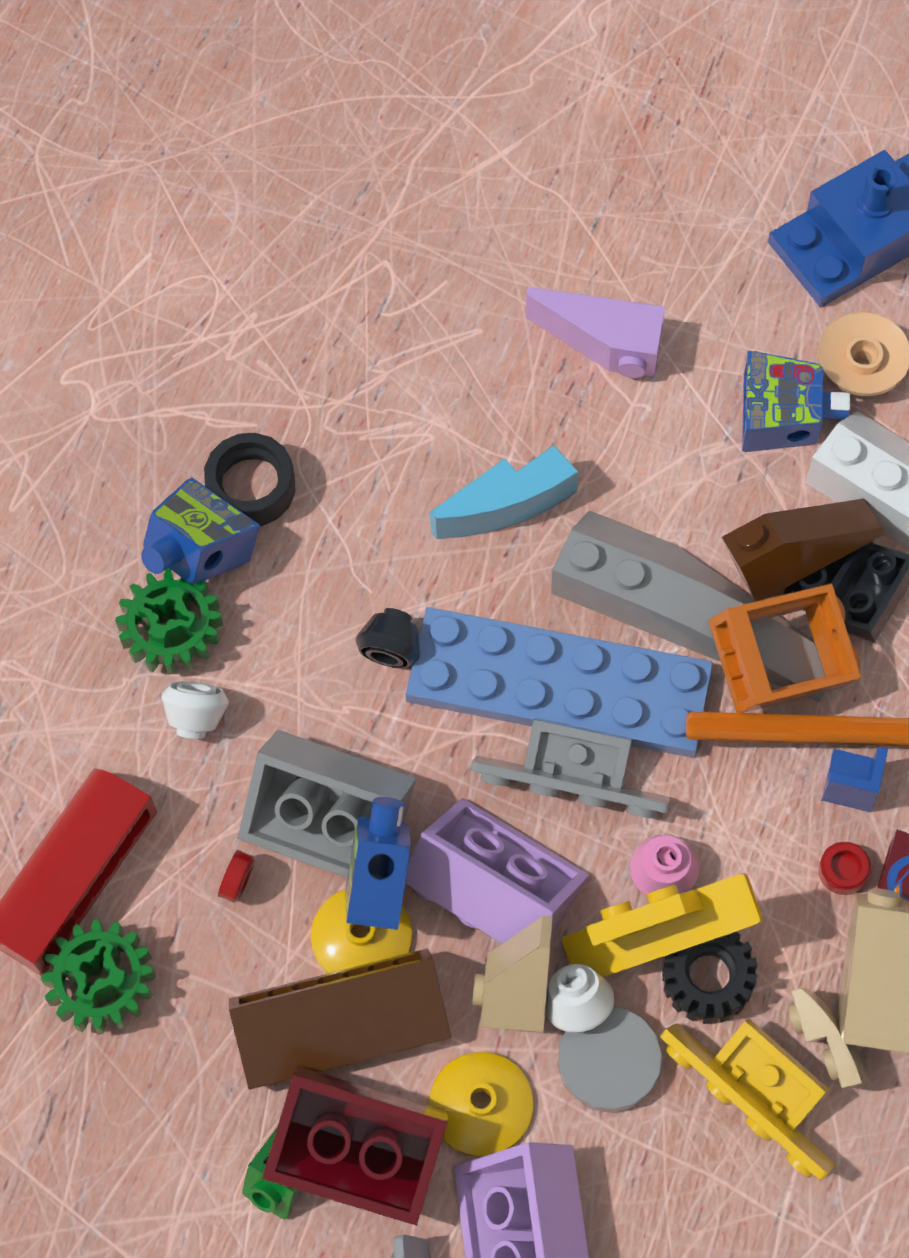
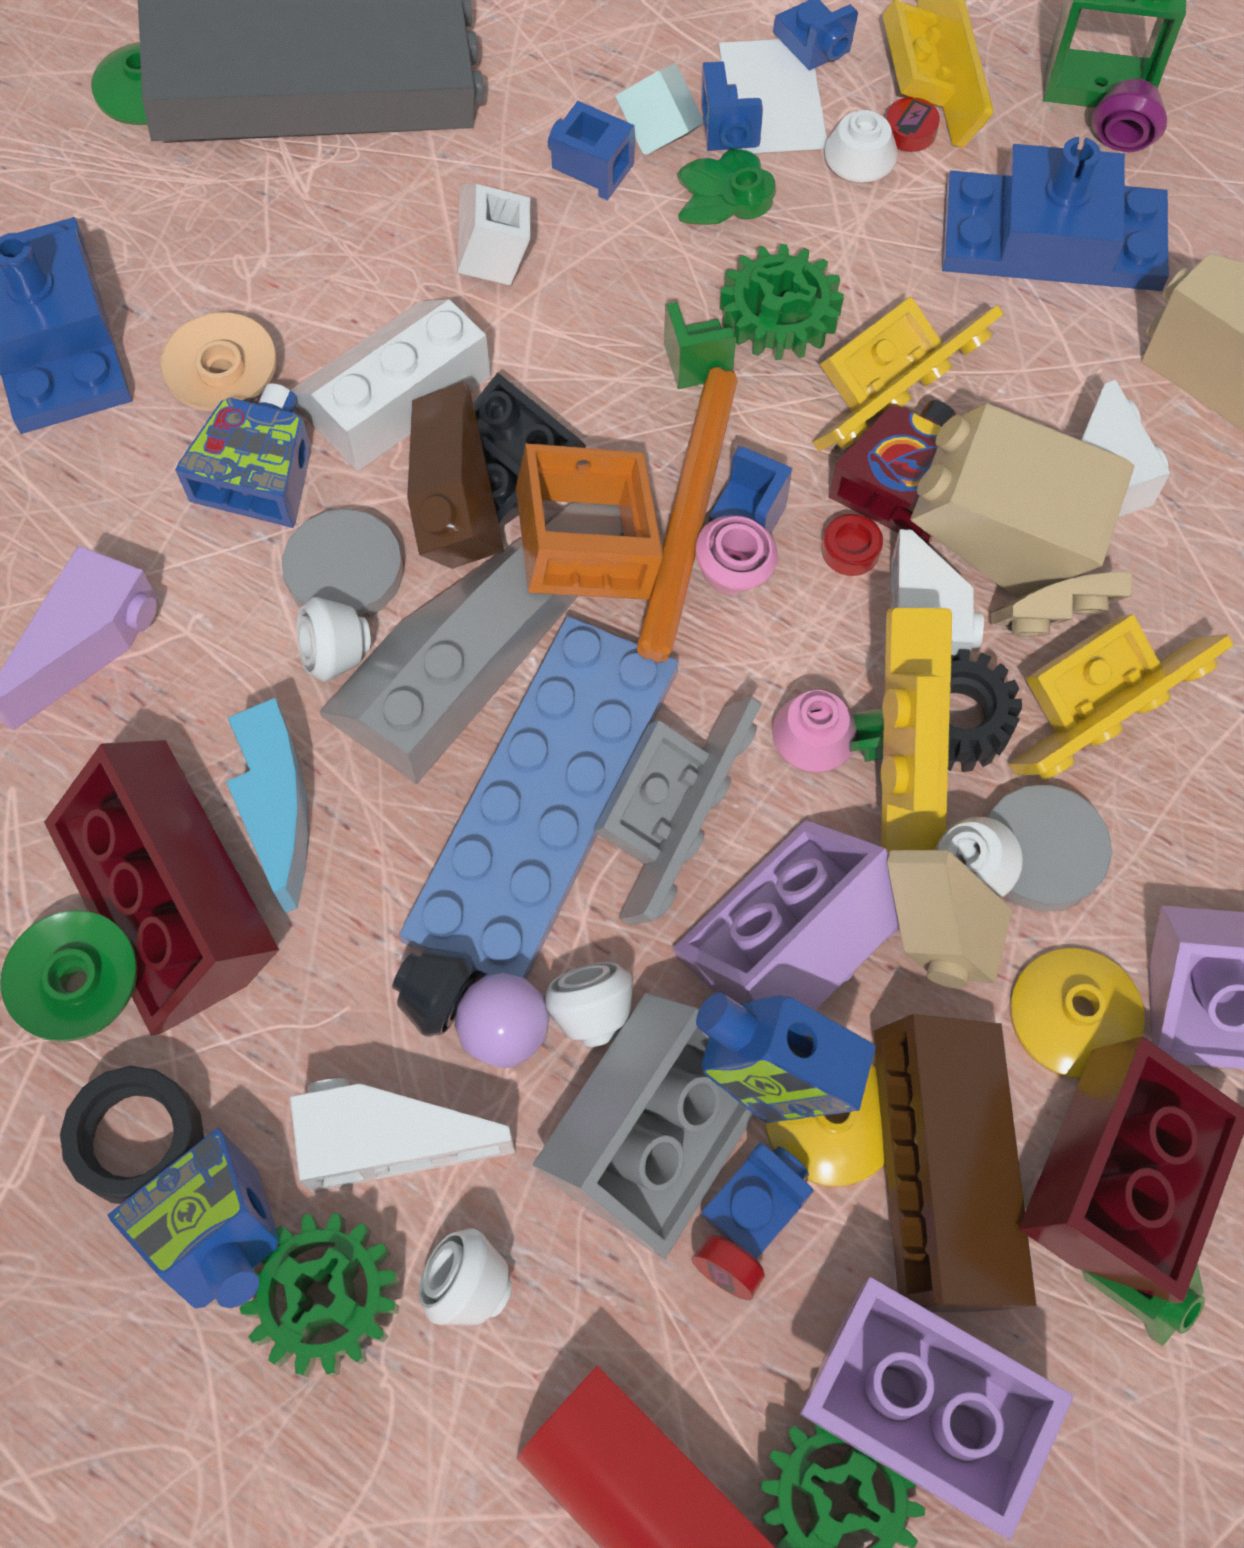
camera: 80 degrees left, 0 degrees up
none -> green dish [0,910,138,1042]
none -> dark red slope [44,740,280,1036]
none -> light grey tile [282,509,404,617]
none -> white slope [290,1078,515,1192]
none -> white cone [296,597,371,682]
none -> lavender piece [454,972,550,1068]
none -> white cone [544,962,633,1047]
none -> bright pink cone [695,515,778,595]
none -> blue bracket [701,1142,814,1260]
none -> lavender slope [800,1277,1074,1540]
none -> white slope [890,529,984,661]

